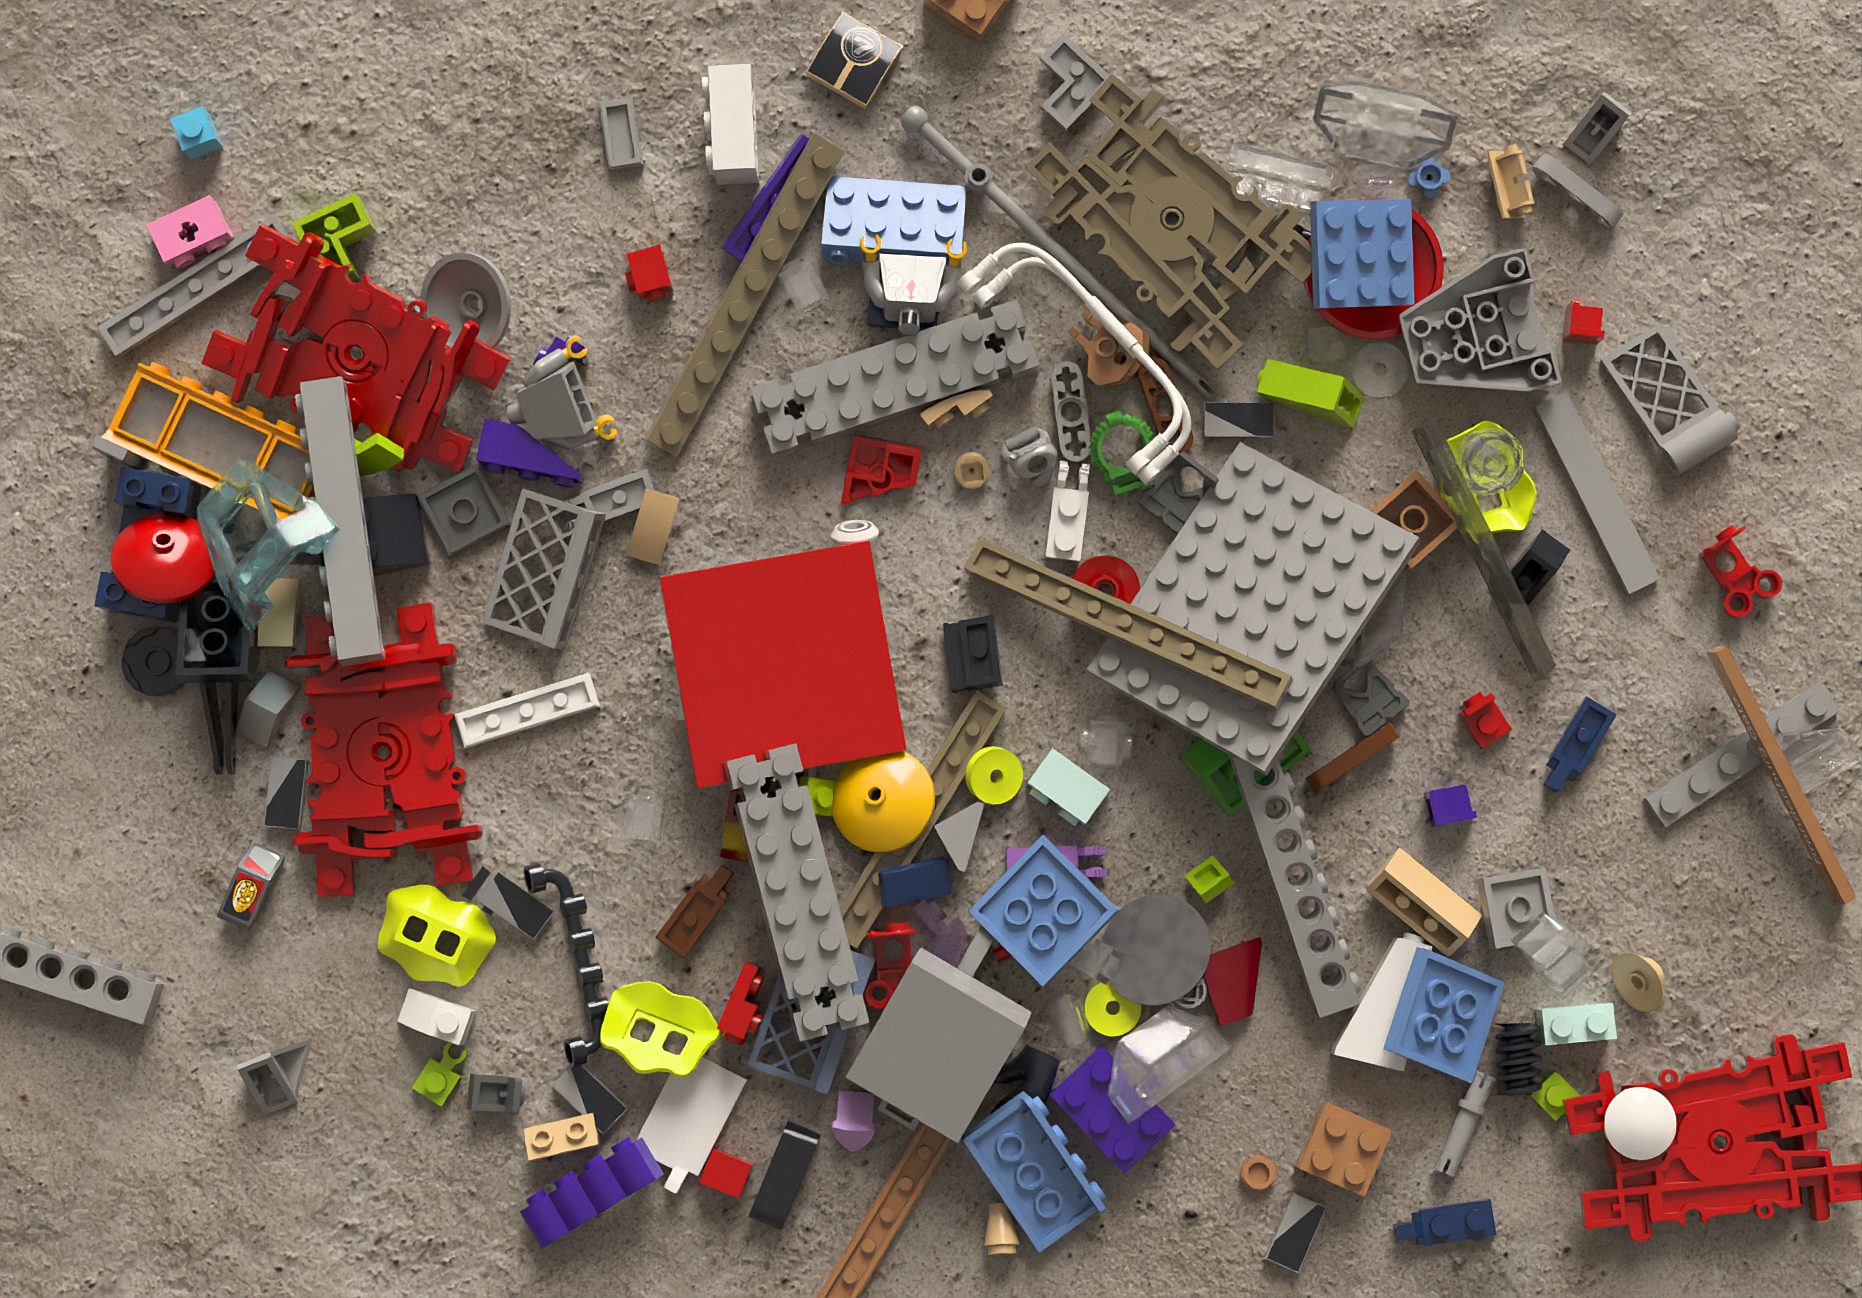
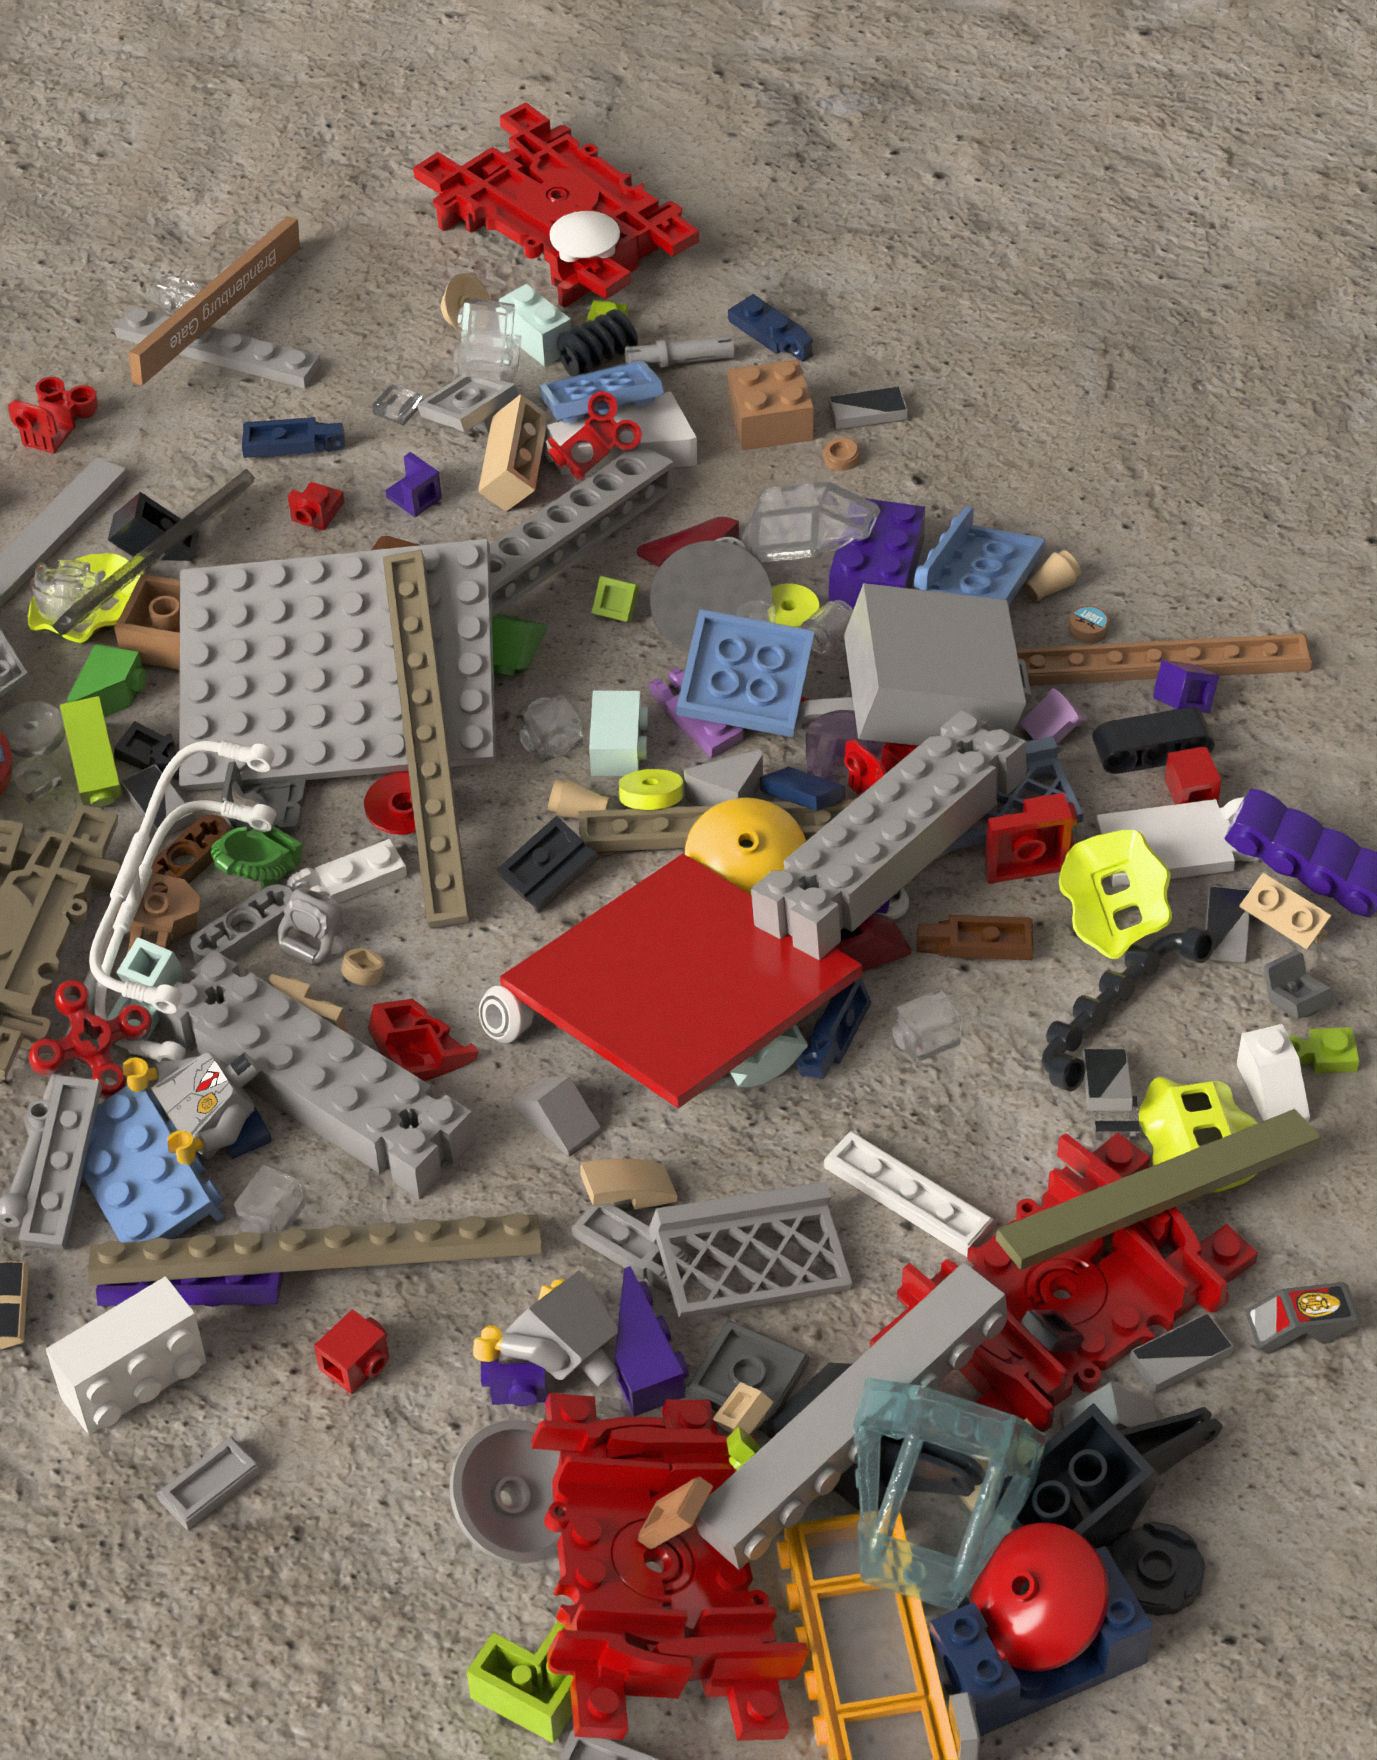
camera: 125 degrees left, 35 degrees down
none -> light grey plate [19,1075,102,1251]
none -> red gear [29,979,152,1100]
none -> bright green slope [67,644,147,717]
none -> light aqua brick [107,937,183,1040]
none -> black slope [113,721,179,778]
none -> clear tile [372,383,422,426]
none -> light grey slope [511,1076,601,1157]
none -> red piece [547,391,642,482]
none -> tan cone [547,778,609,818]
none -> medium nougat tile [638,1477,713,1550]
none -> tan plate [713,1382,774,1435]
none -> dark blue hinge [797,977,872,1079]
none -> olive tile [996,1109,1321,1270]
none -> black tile [1020,1310,1085,1352]
none -> medium nougat tile [1069,606,1109,643]
none -> dark purple panel [1153,660,1219,713]

